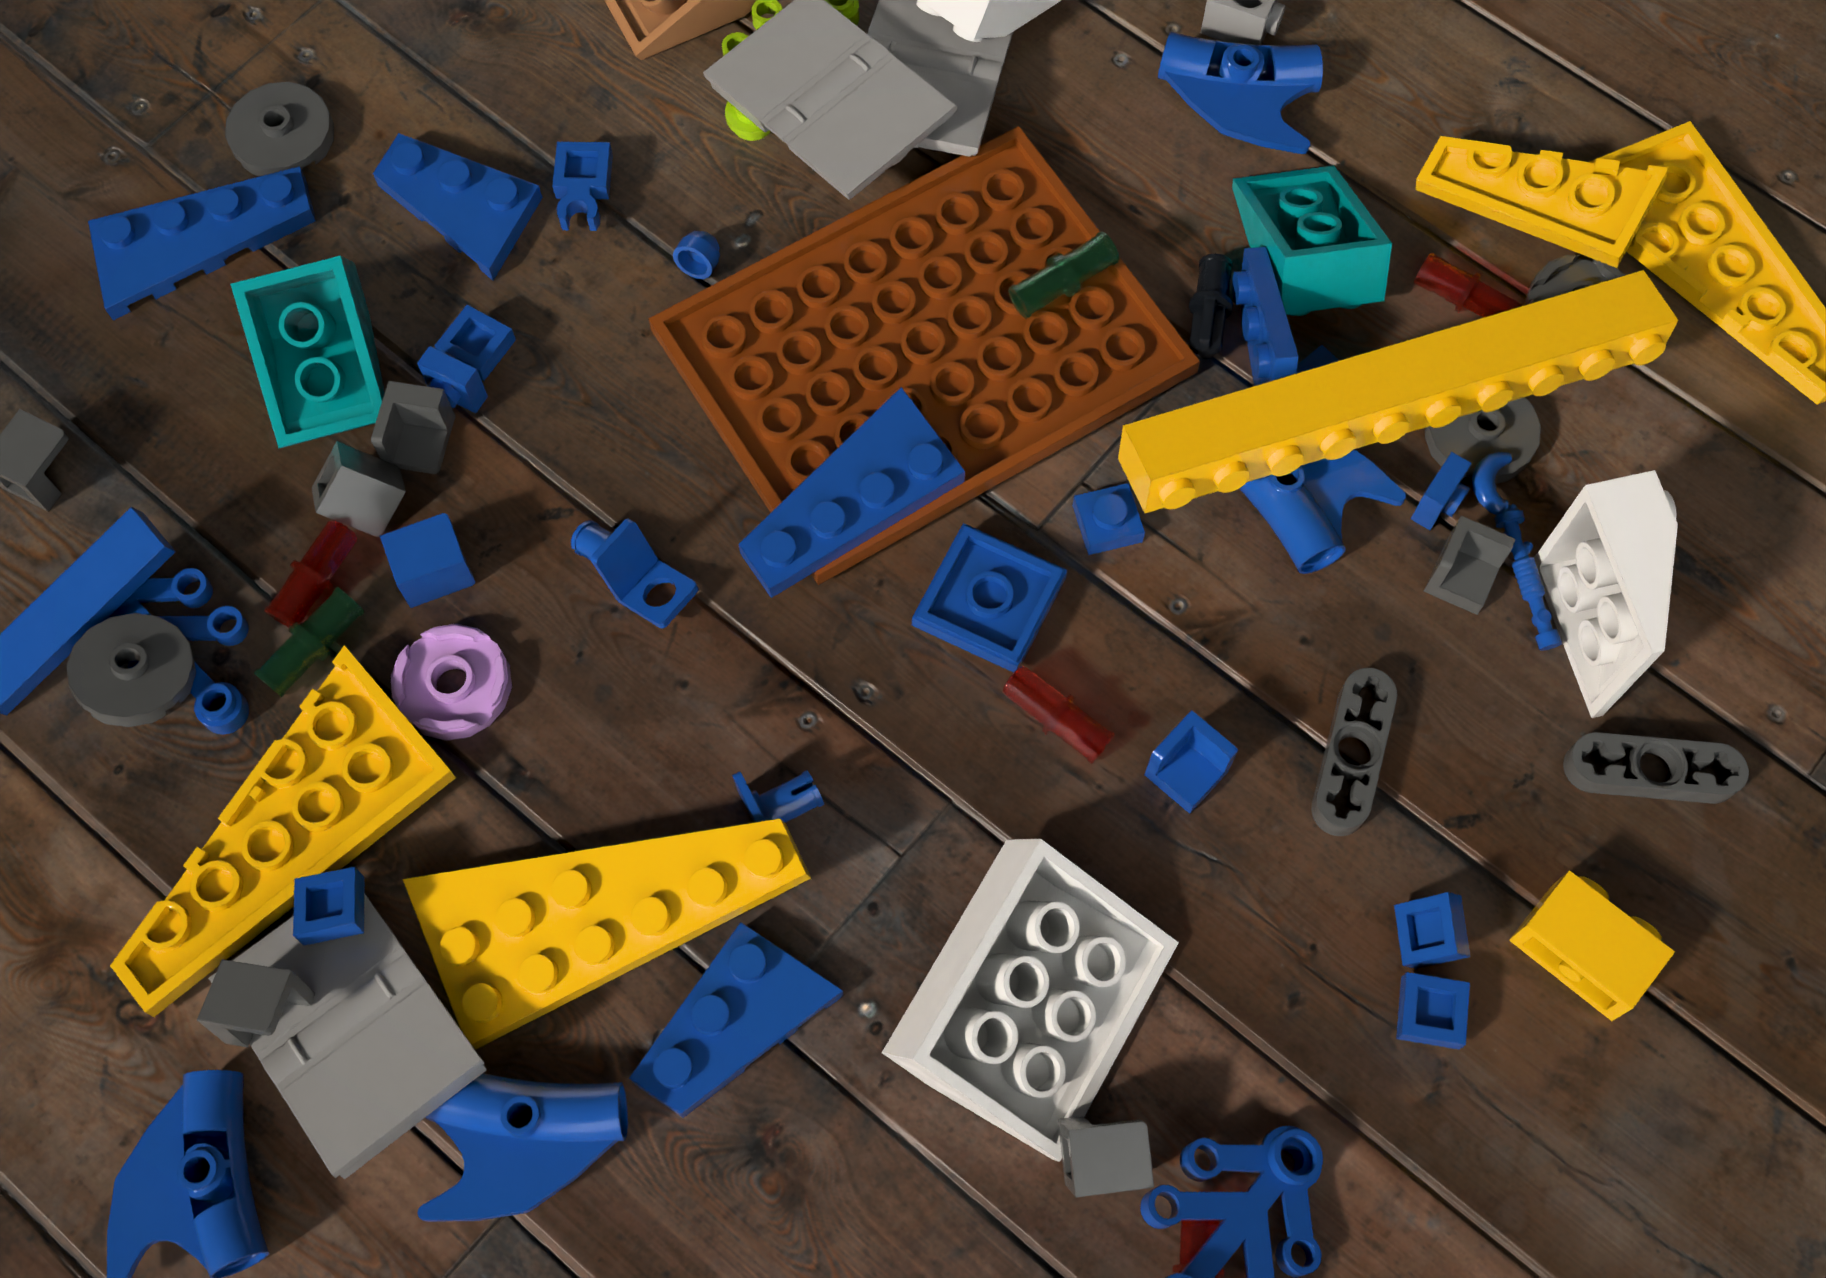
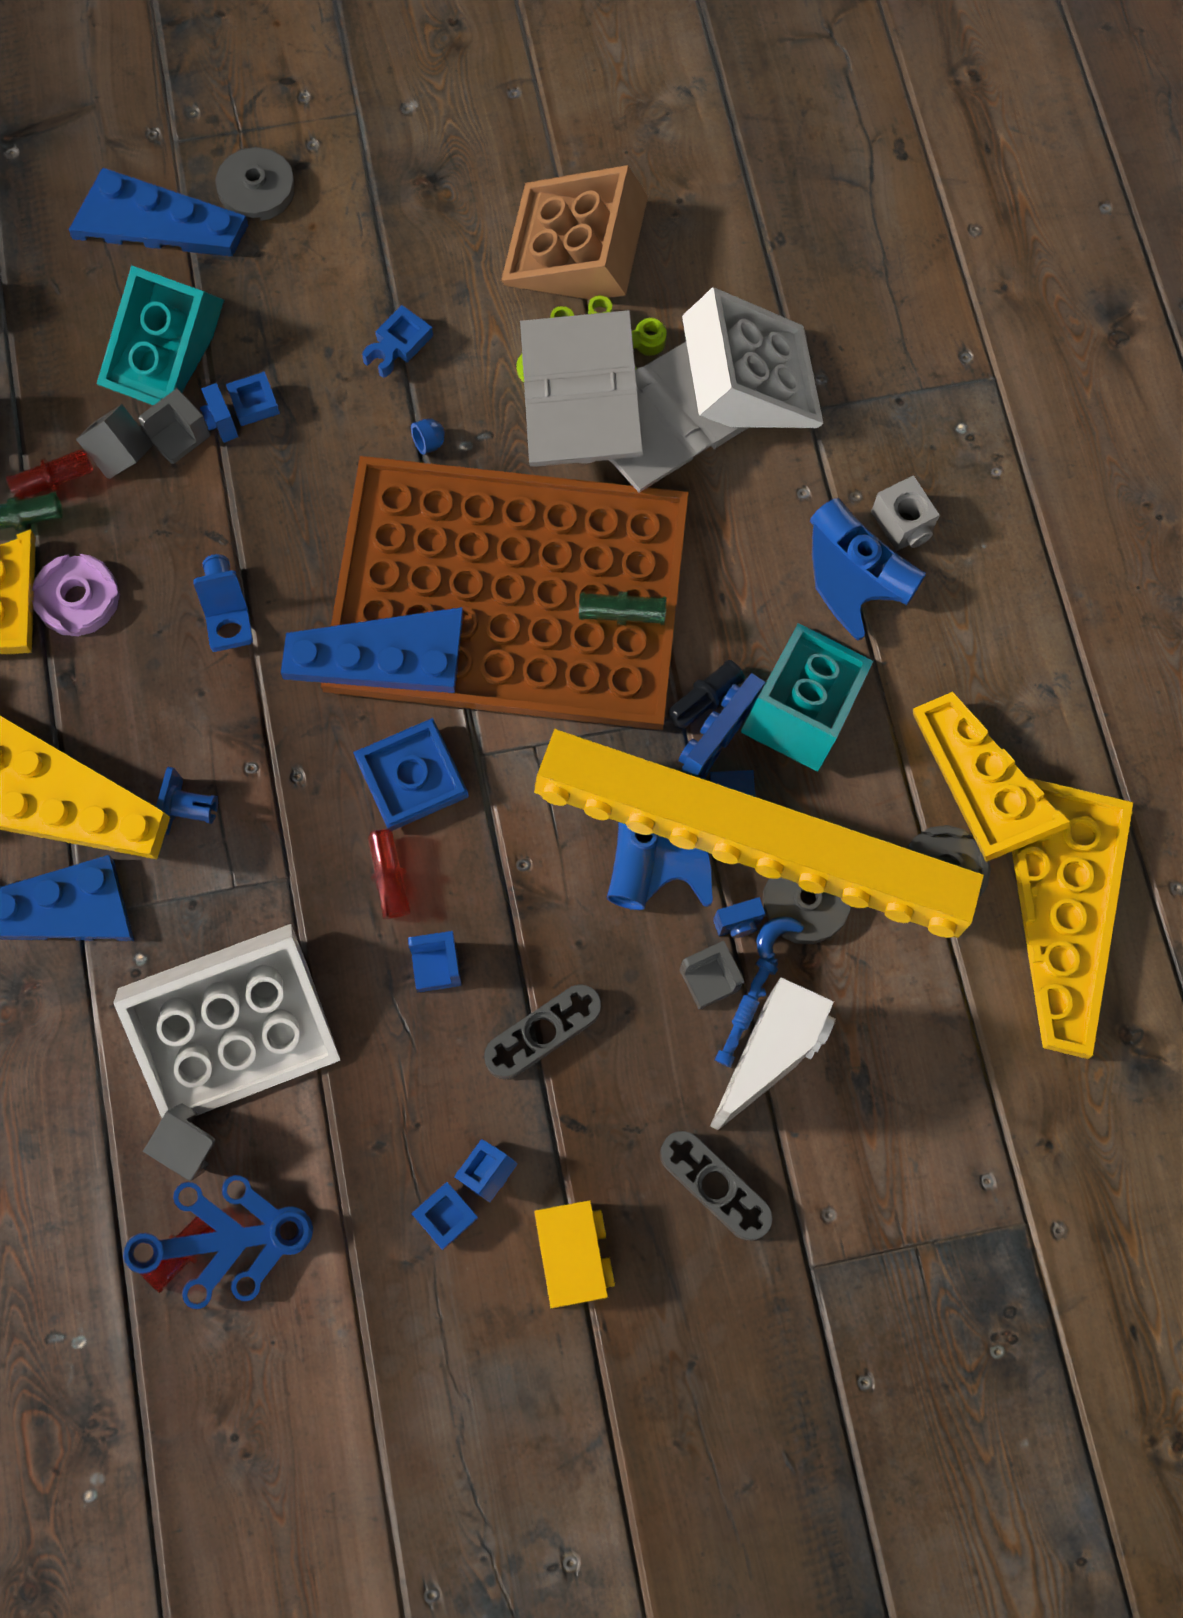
camera: 35 degrees right, 5 degrees up
blue wing [373,133,543,281] -> none
blue panel [380,513,475,608] -> none
blue plate [1072,483,1145,555] -> none
clear red axle [1413,252,1523,318] -> none

